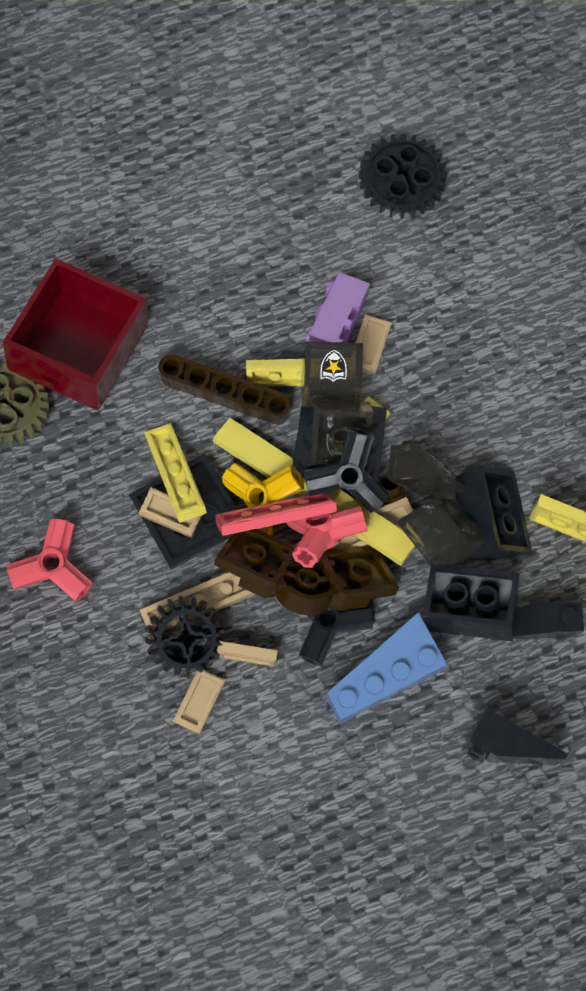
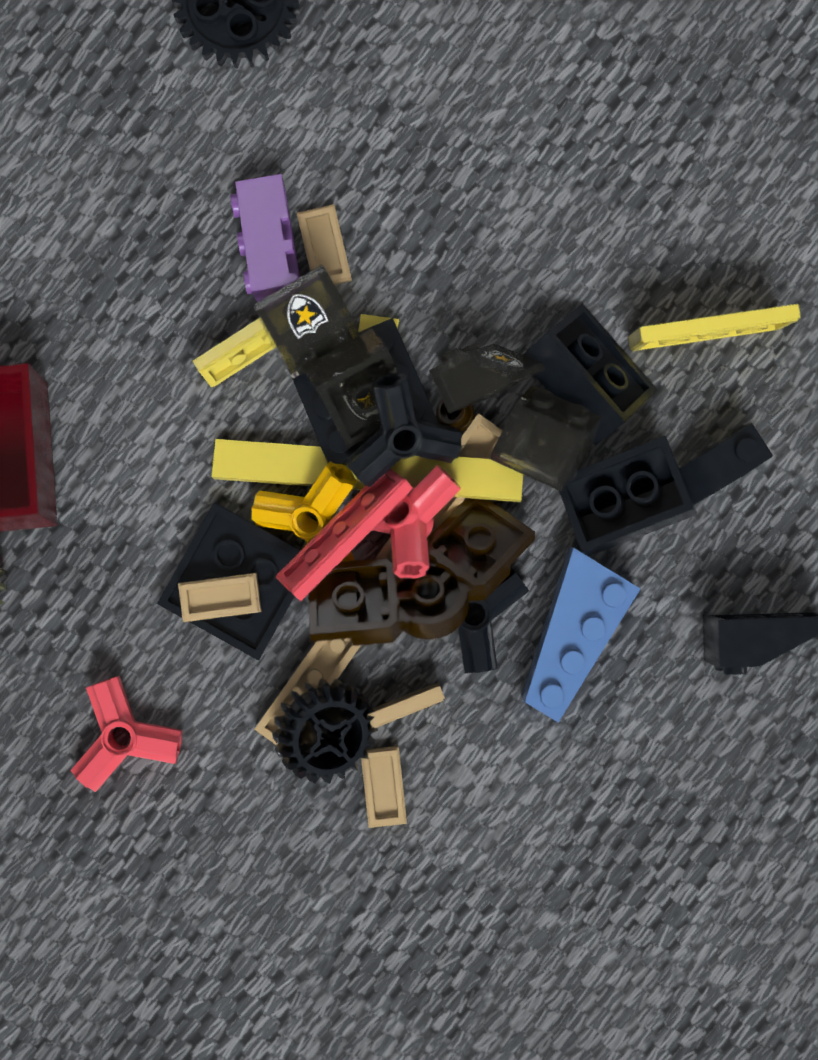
camera: 30 degrees left, 15 degrees up
light yellow tile [144,423,207,523] -> none
dark brown beam [158,354,290,425] -> none

